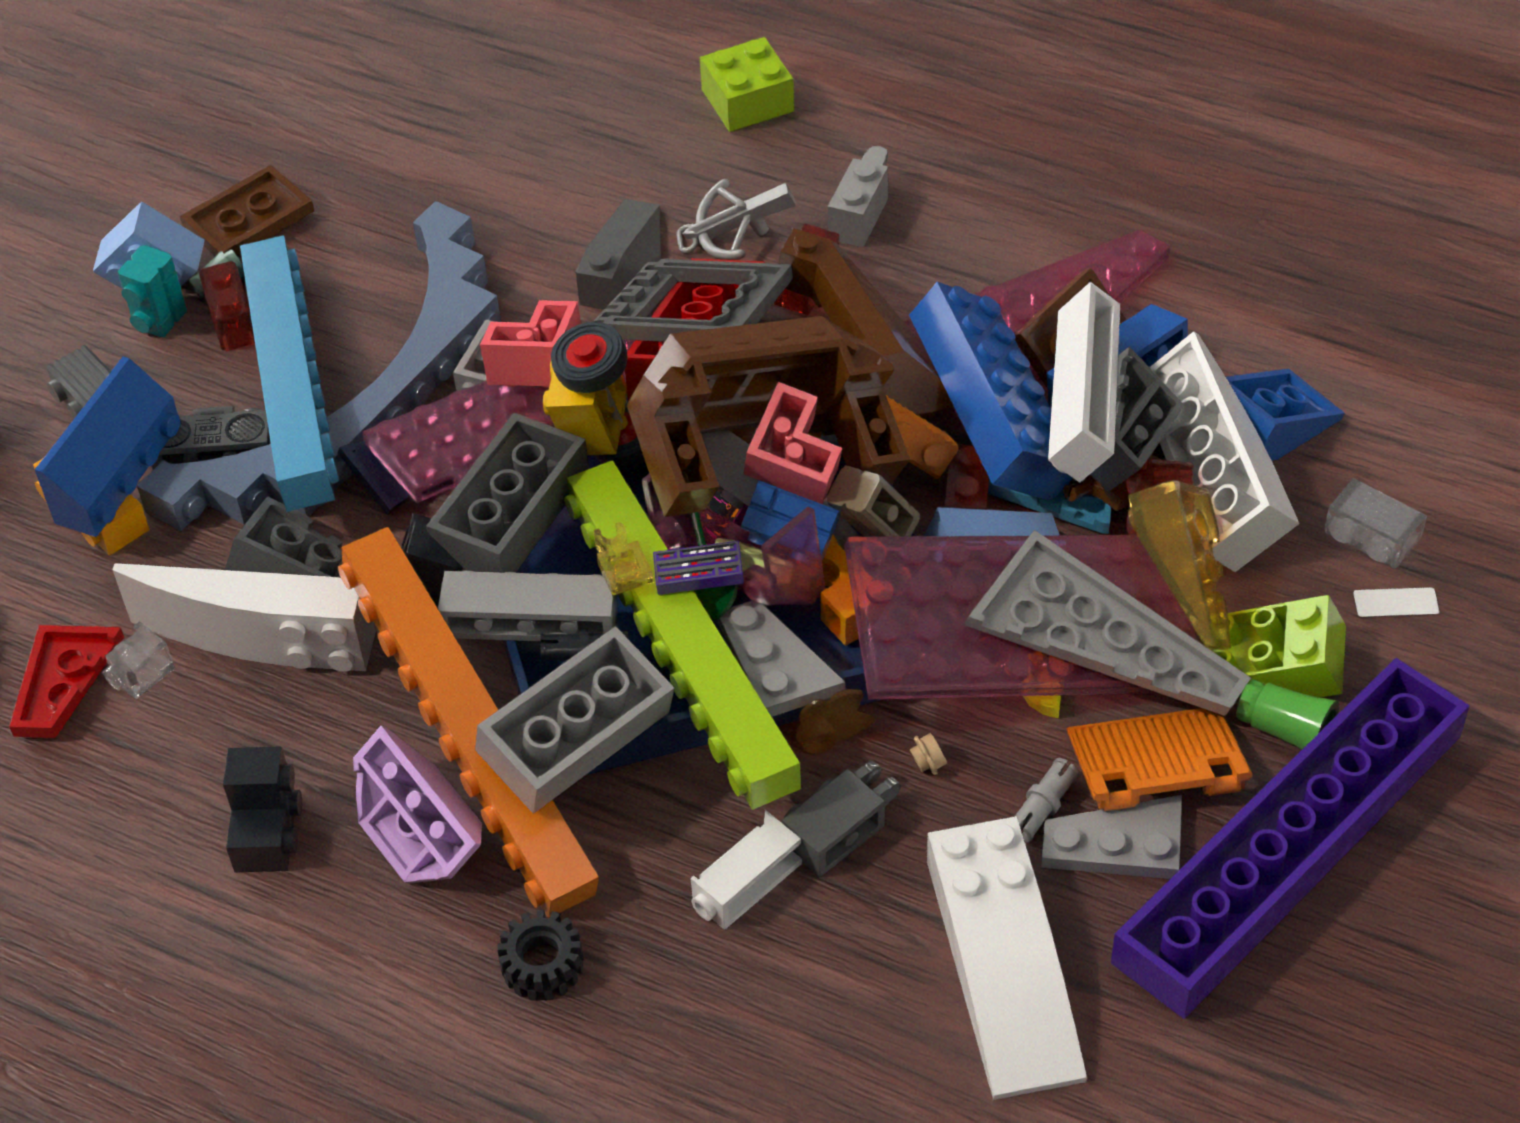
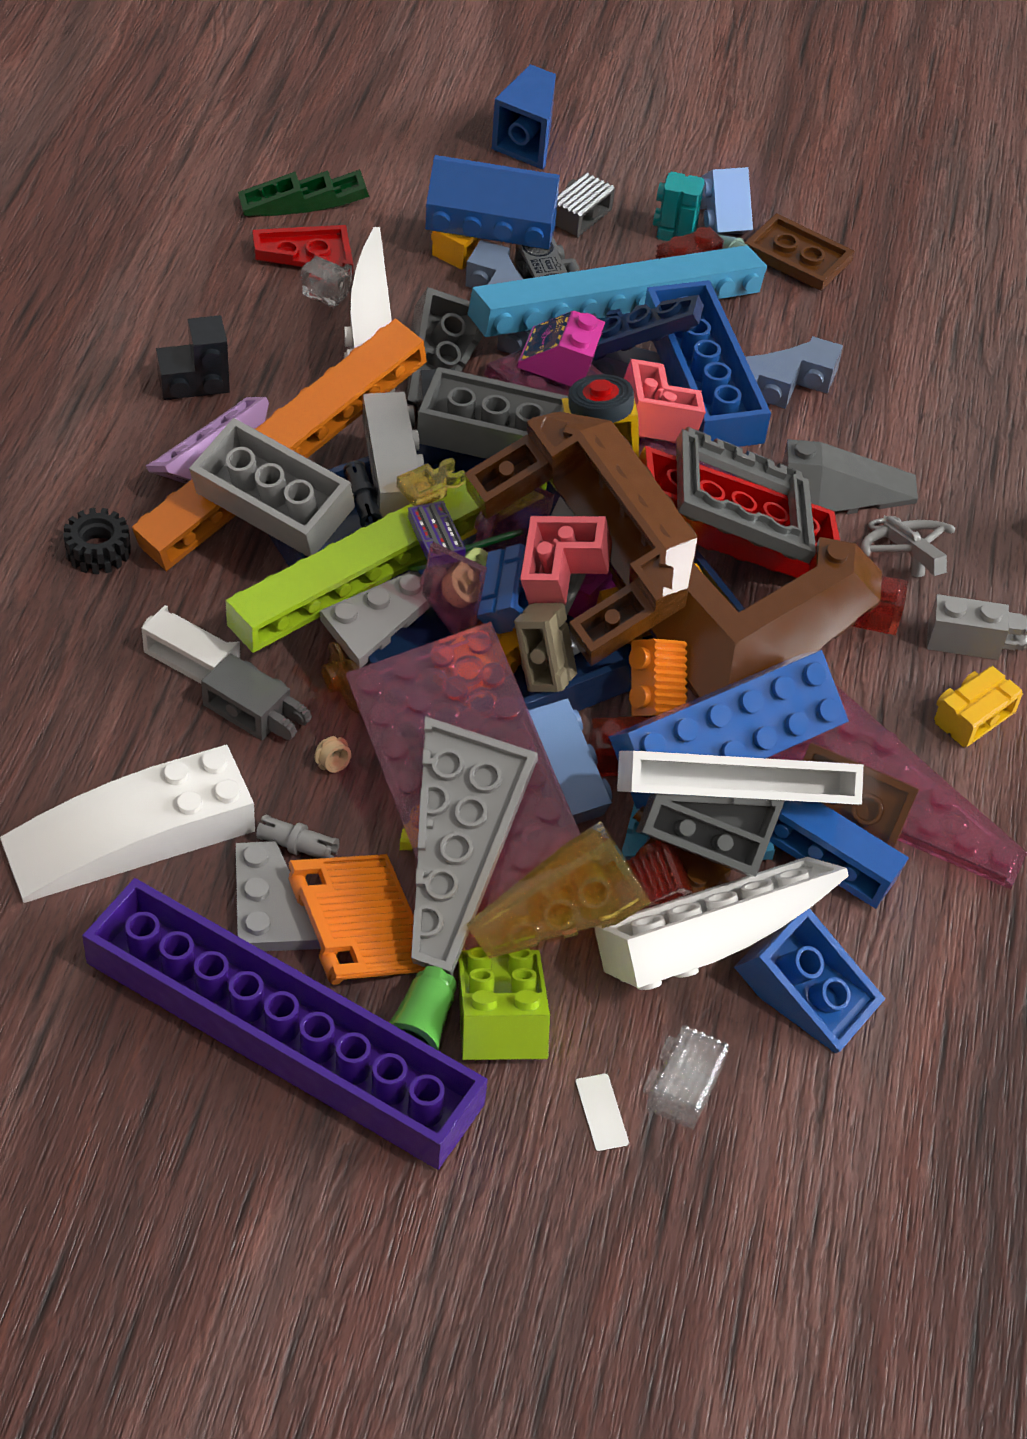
camera: 70 degrees right, 0 degrees up
none -> dark pink slope [517,310,605,386]
none -> dark blue wing [592,295,704,361]
none -> blue brick [645,280,771,447]
none -> yellow brick [934,666,1023,747]

